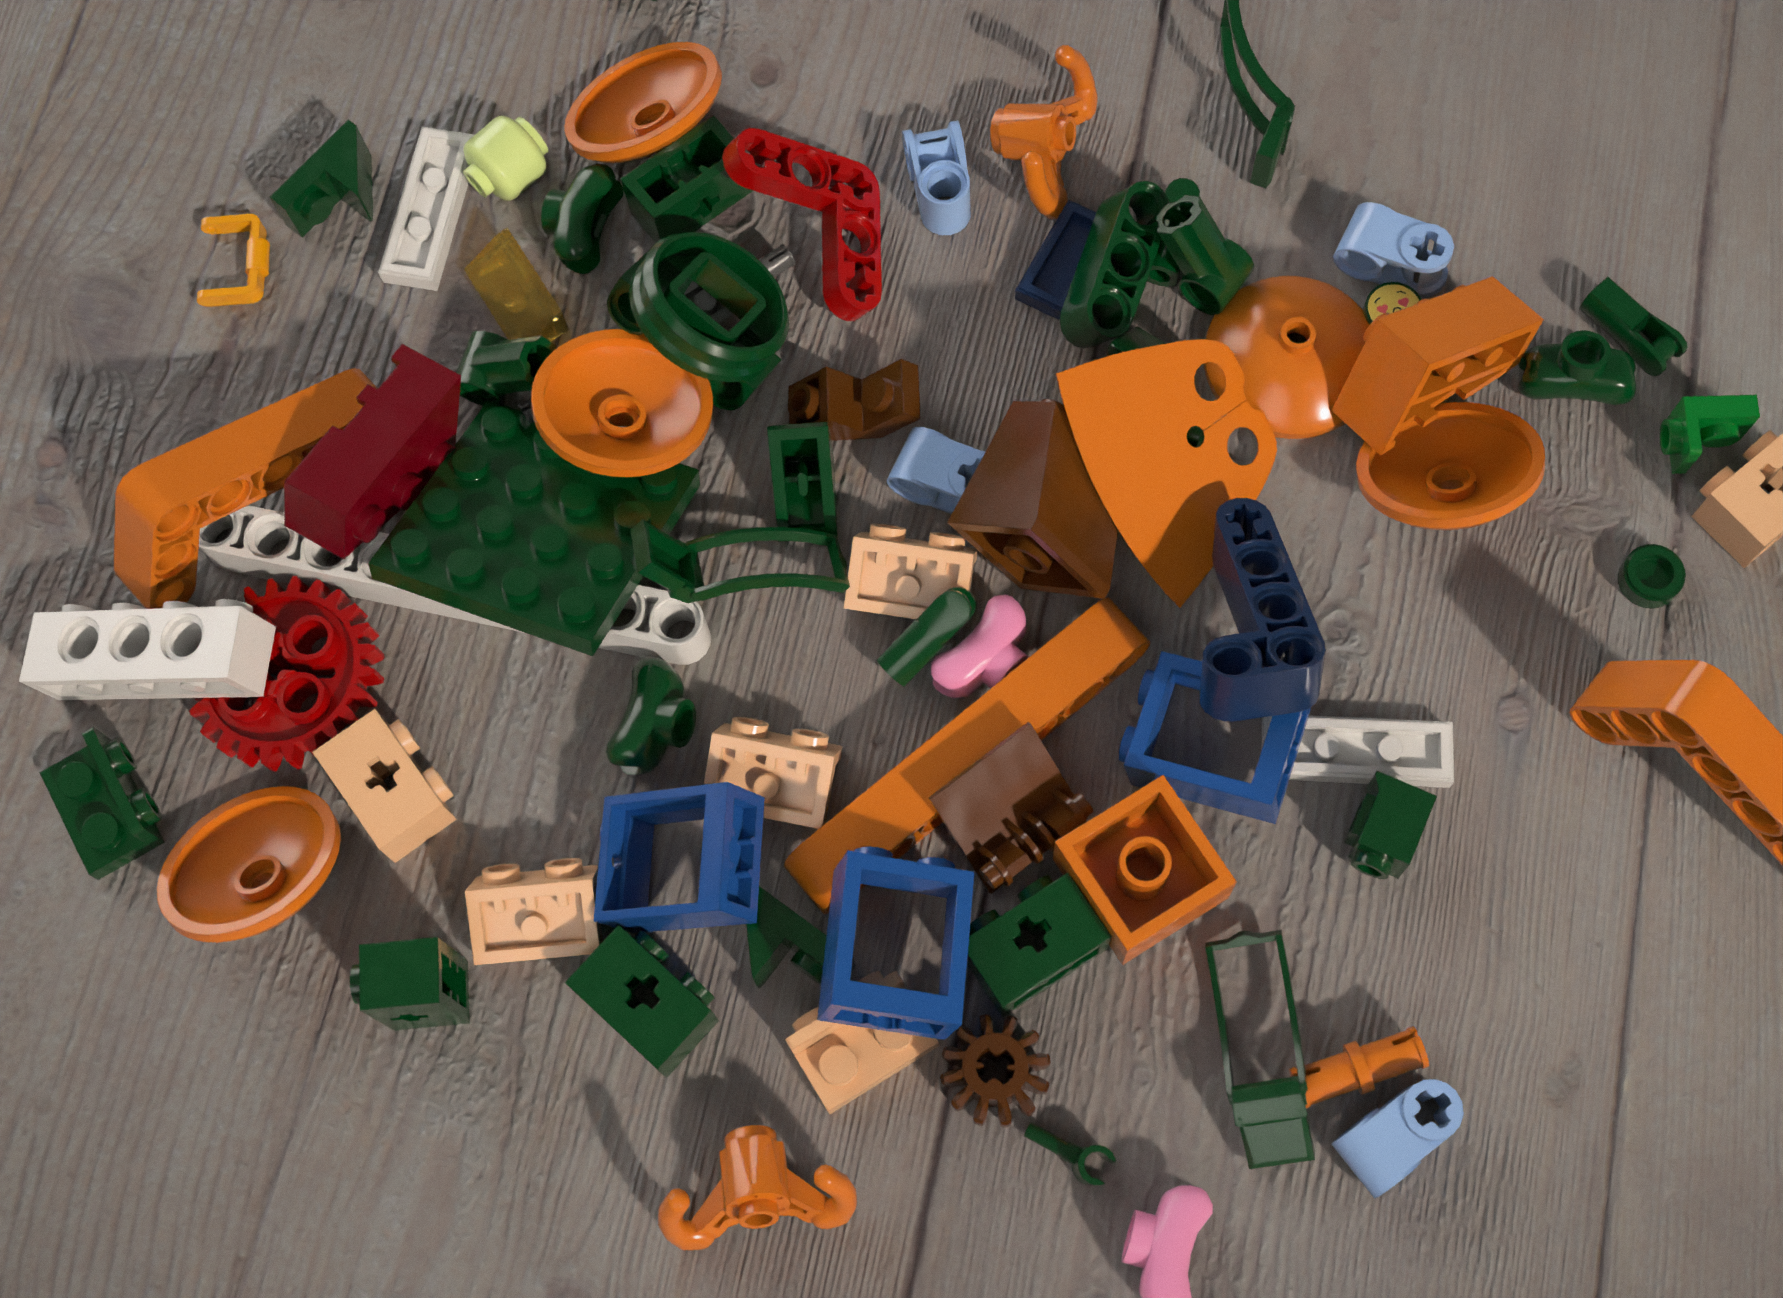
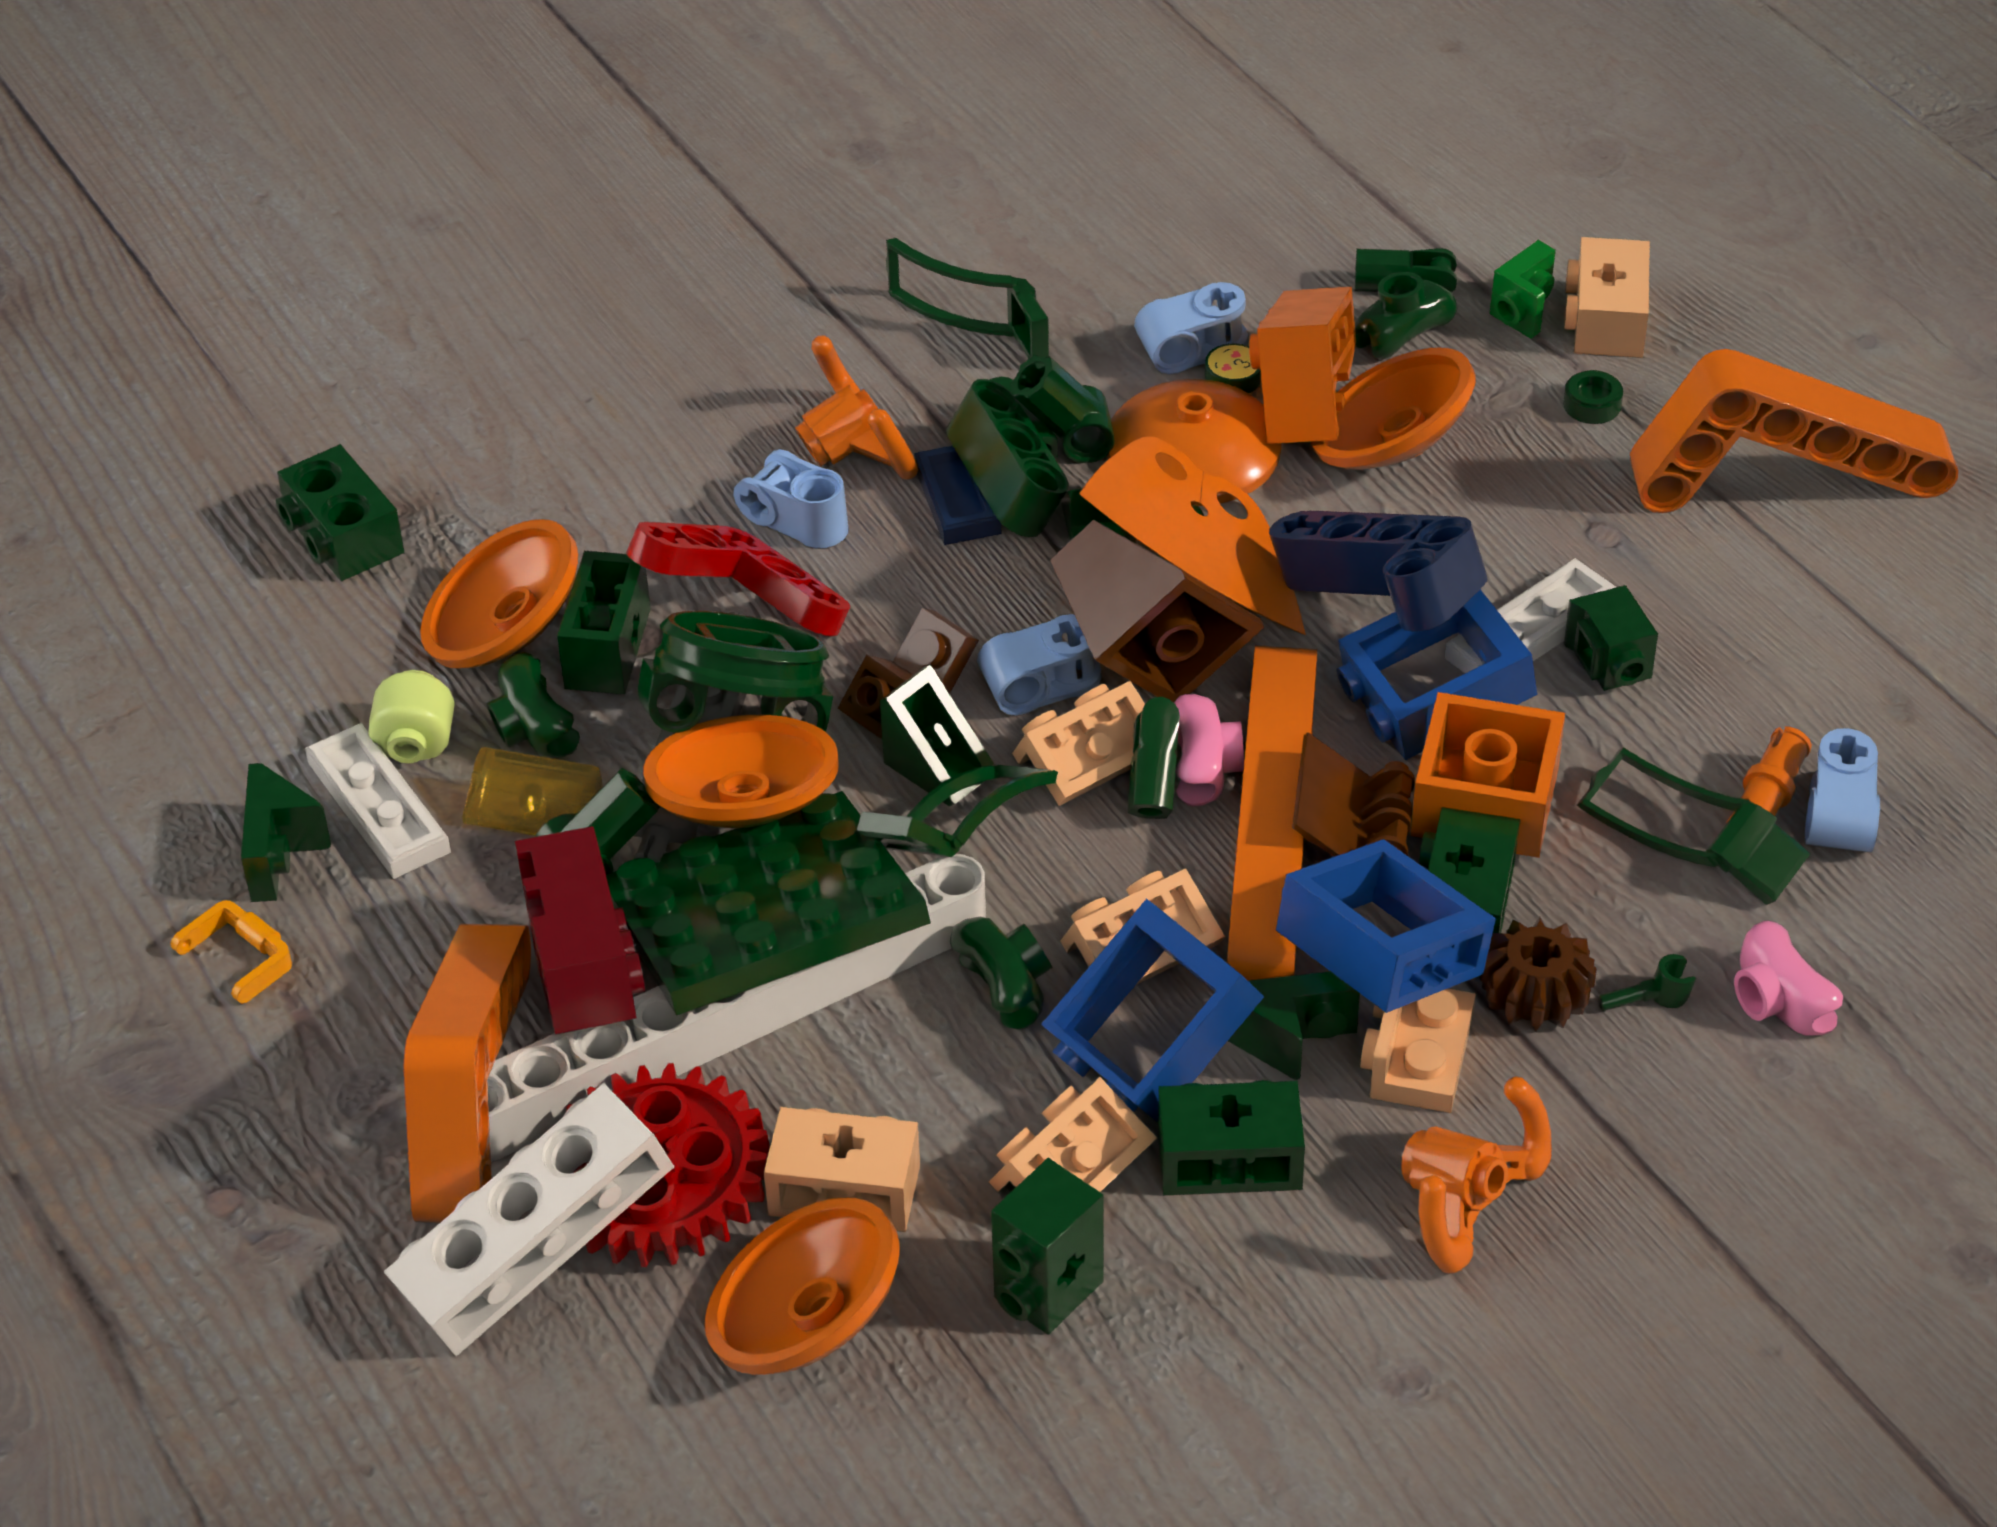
camera: 50 degrees left, 25 degrees down
dark green bracket [39,727,165,880] -> none

